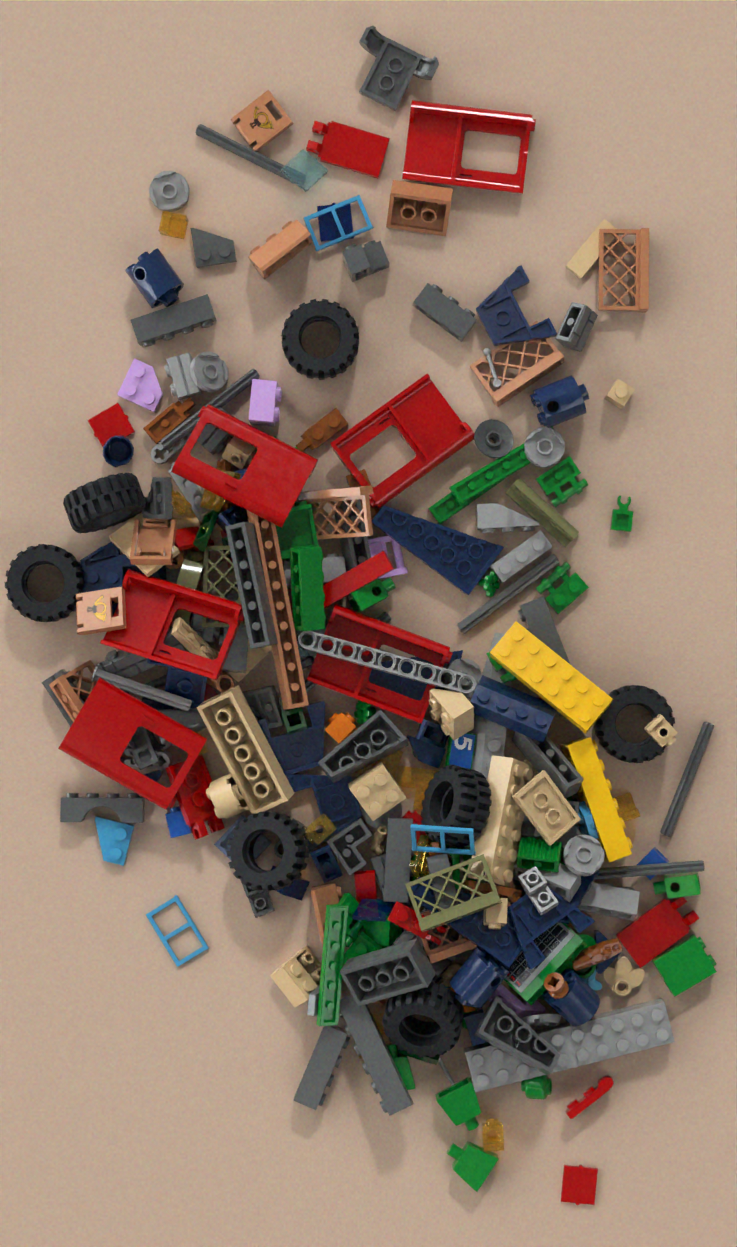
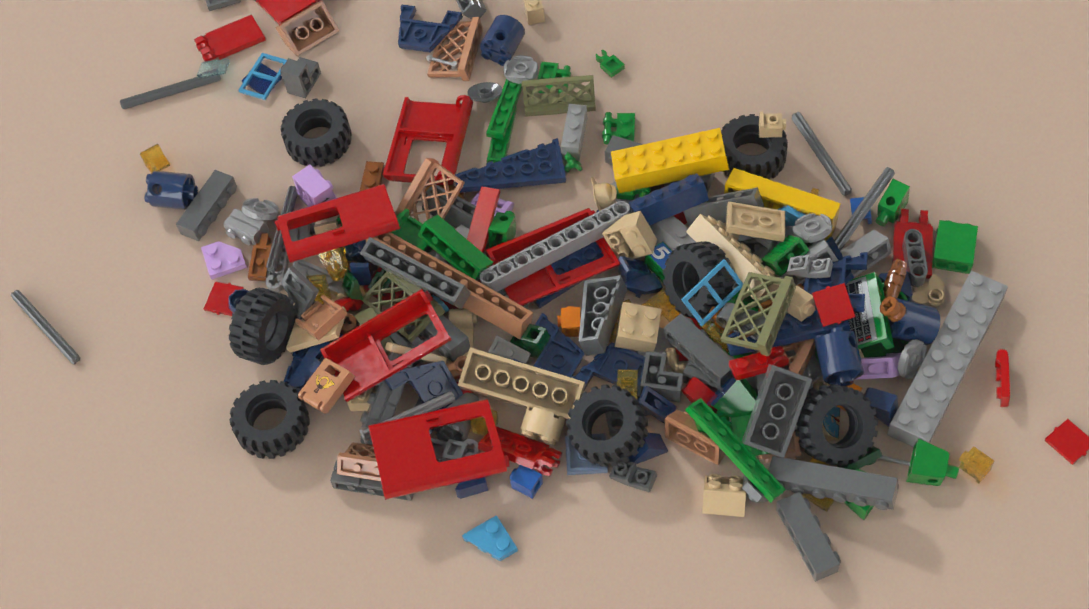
camera: 45 degrees left, 30 degrees down
dark grey arch [60,793,145,823] -> none
dark azure window [146,895,209,967] -> none
light grey tile [149,171,190,212] -> none
dark grey wing [190,228,237,268] -> none
nougat container [231,89,294,152] -> none
nougat slope [249,220,312,280] -> none
green plant [354,700,376,724] -> none
dark grey brick [413,283,477,342] -> none
green torso [446,1141,499,1192] -> none
dark grey axle [457,554,559,633] -> none
dark grey wedge [474,996,561,1075] -> none
light grey slope [476,503,539,533] -> none
green head [521,1075,552,1100] -> none
none -> tan piece [591,177,617,211]
none -> red piece [812,283,855,327]
none -> dark grey beam [902,229,928,287]

